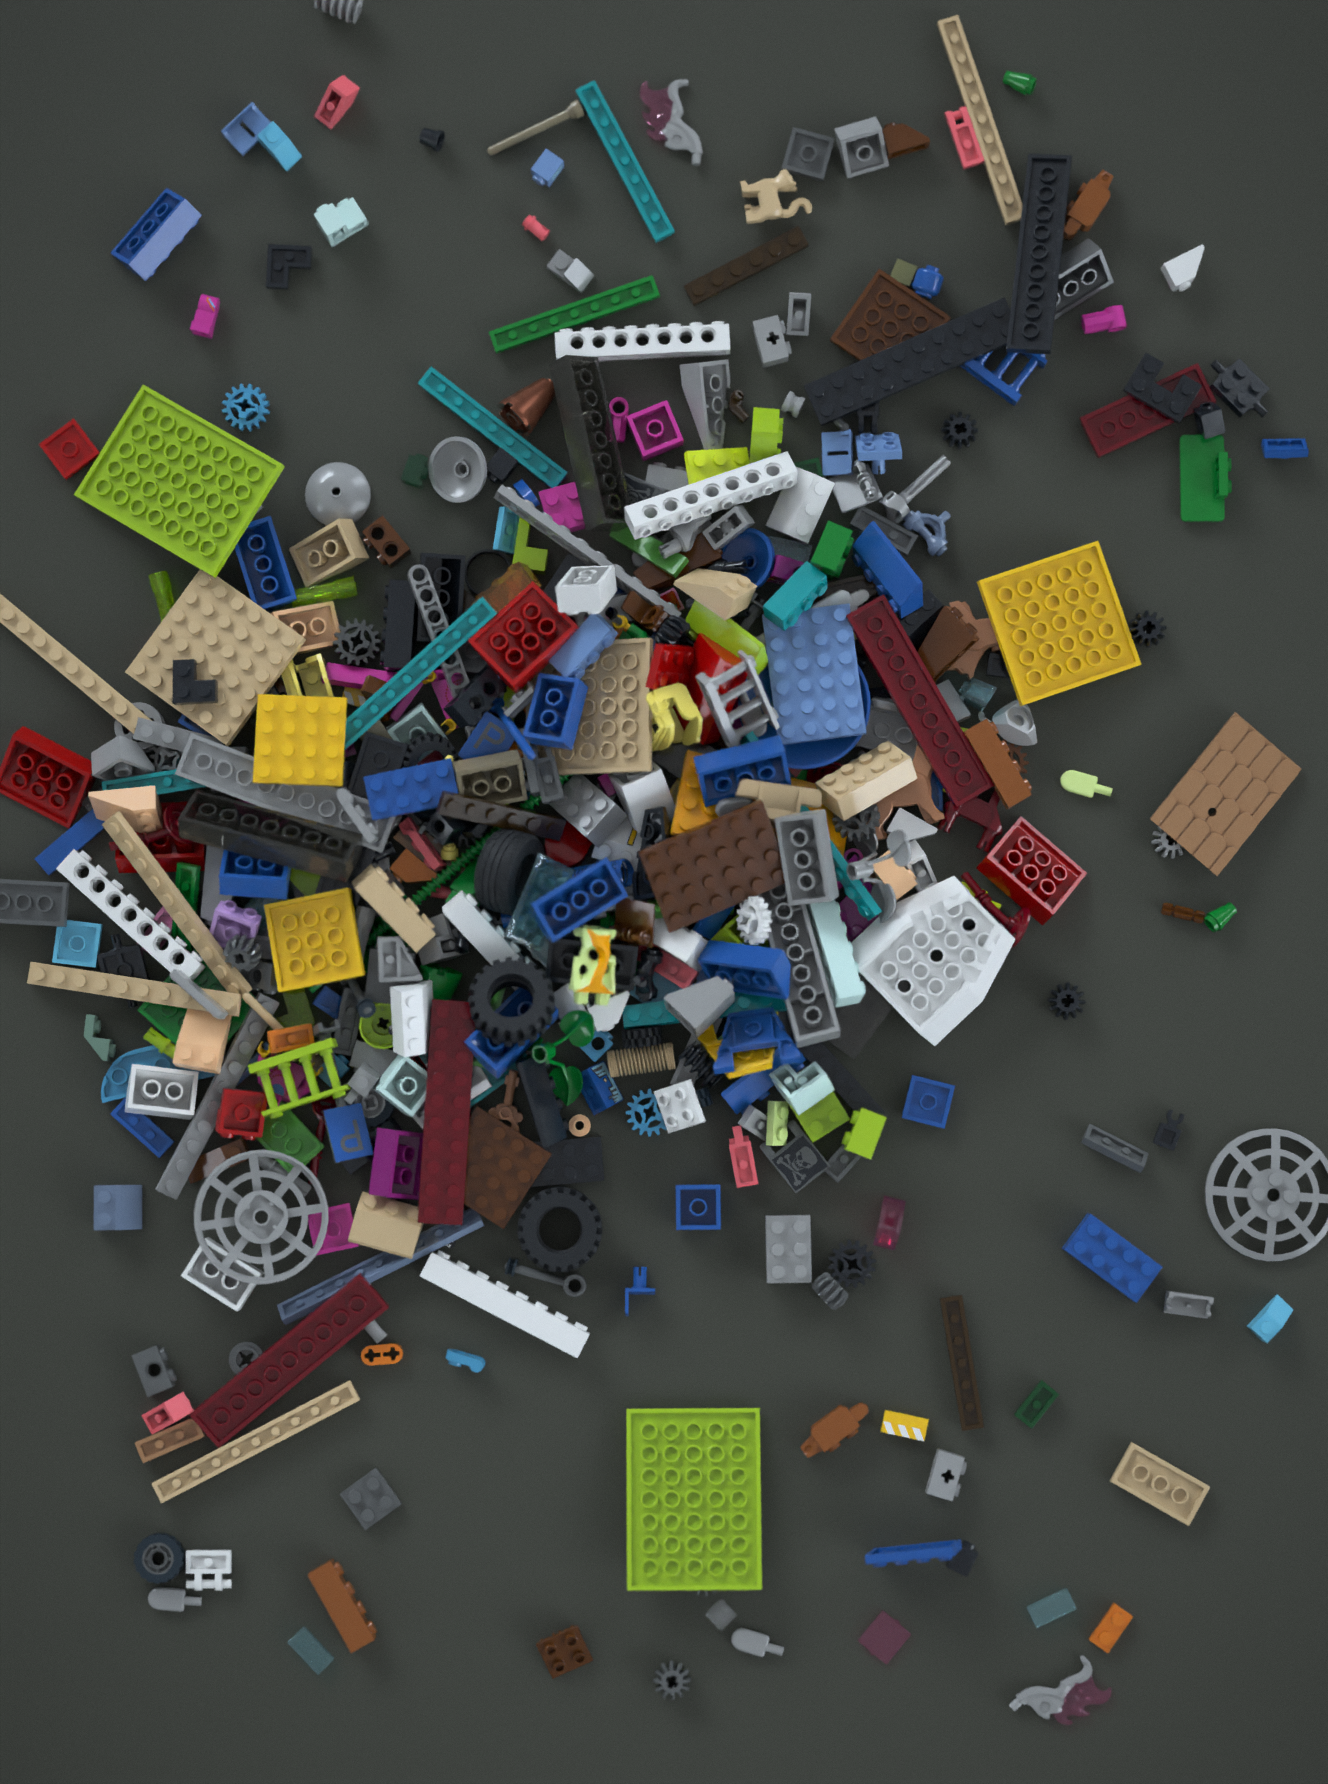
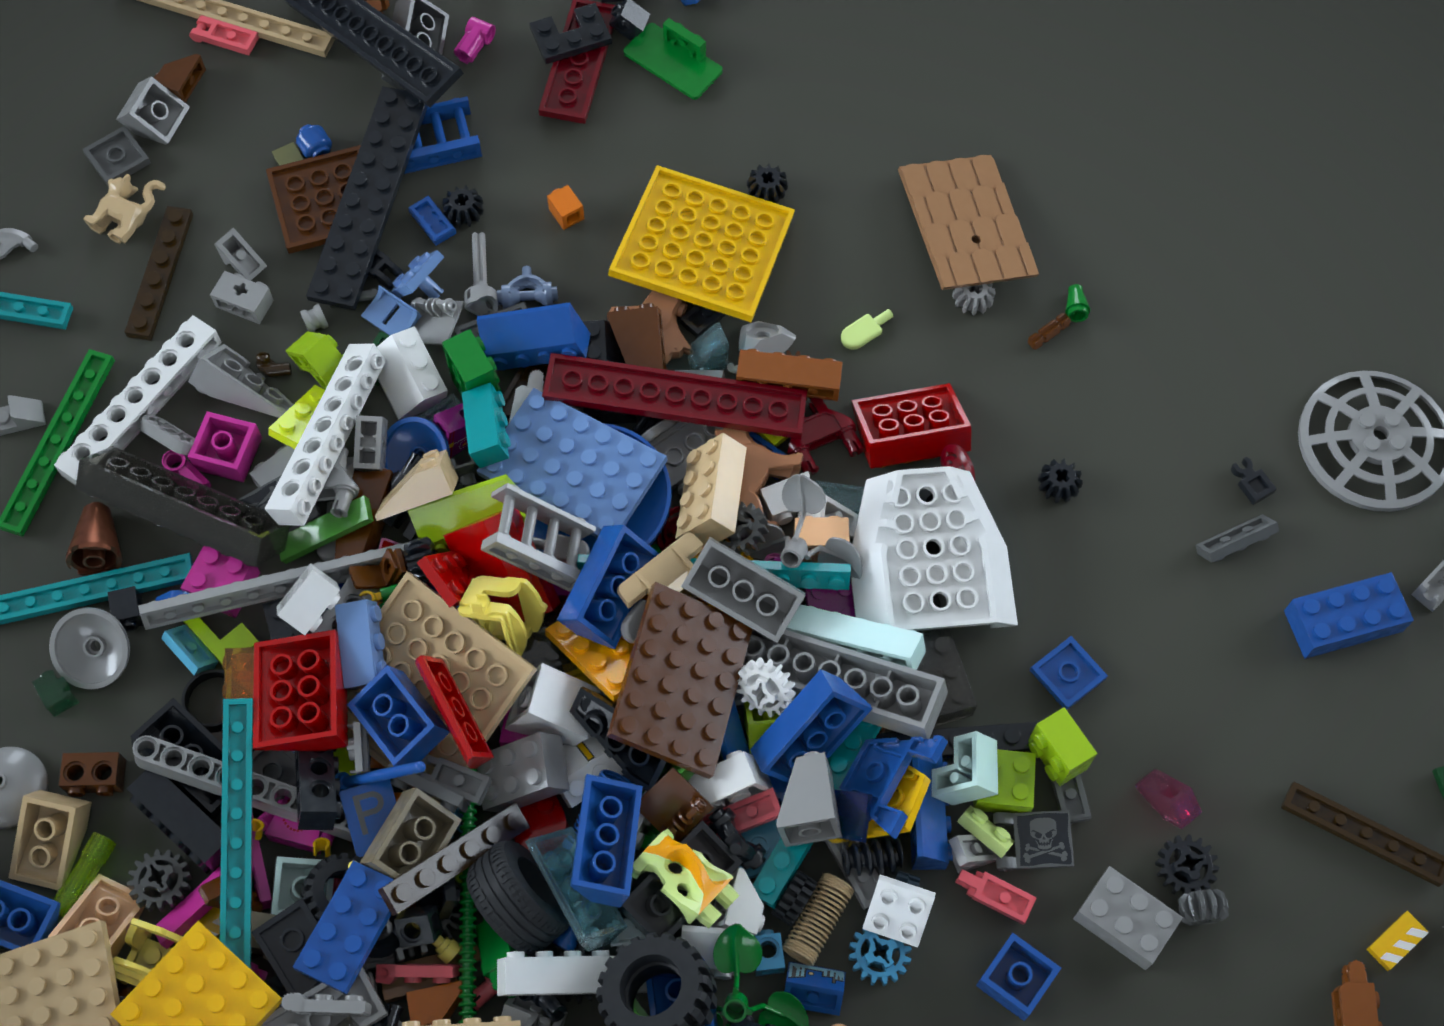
camera: 55 degrees left, 20 degrees down
none -> light grey beam [139,415,195,455]
none -> blue plate [408,196,456,246]
none -> red slope [415,655,494,769]
none -> orange brick [547,185,584,230]
none -> clear light blue tile [815,480,864,514]
none -> clear blue piece [835,790,873,843]

